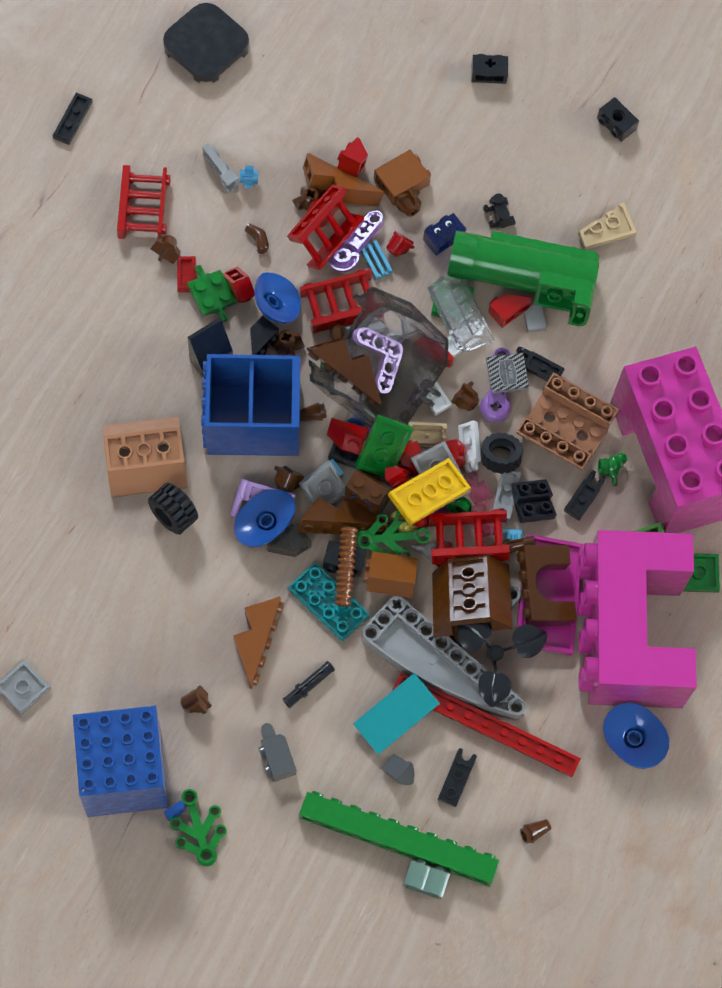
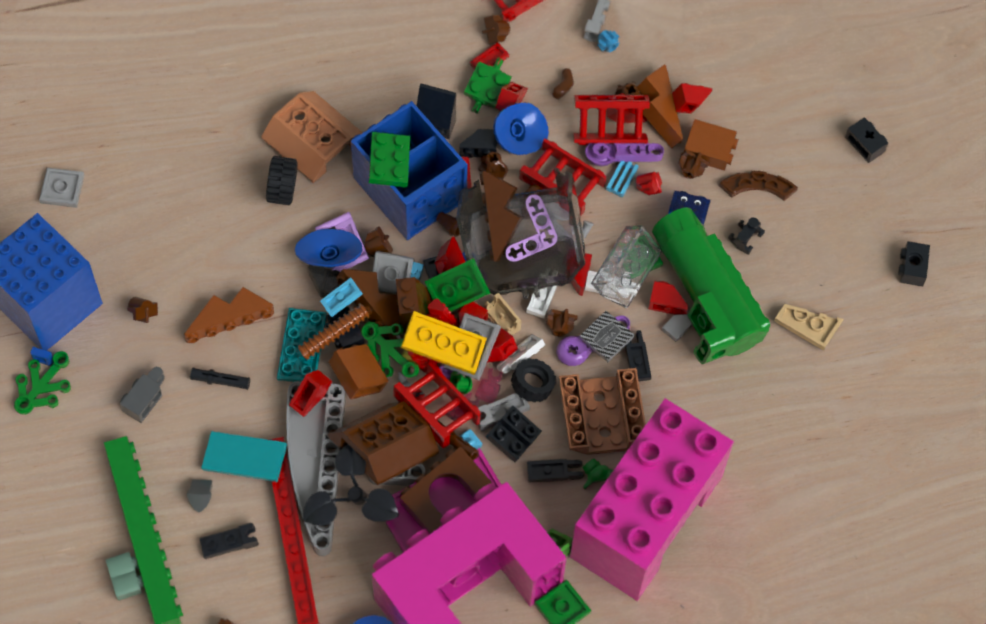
camera: 55 degrees right, 5 degrees down
none -> red slope [289,370,333,417]
none -> medium azure plate [320,278,363,317]
none -> green plate [369,132,410,187]
none -> reddish brown tile [719,171,798,201]

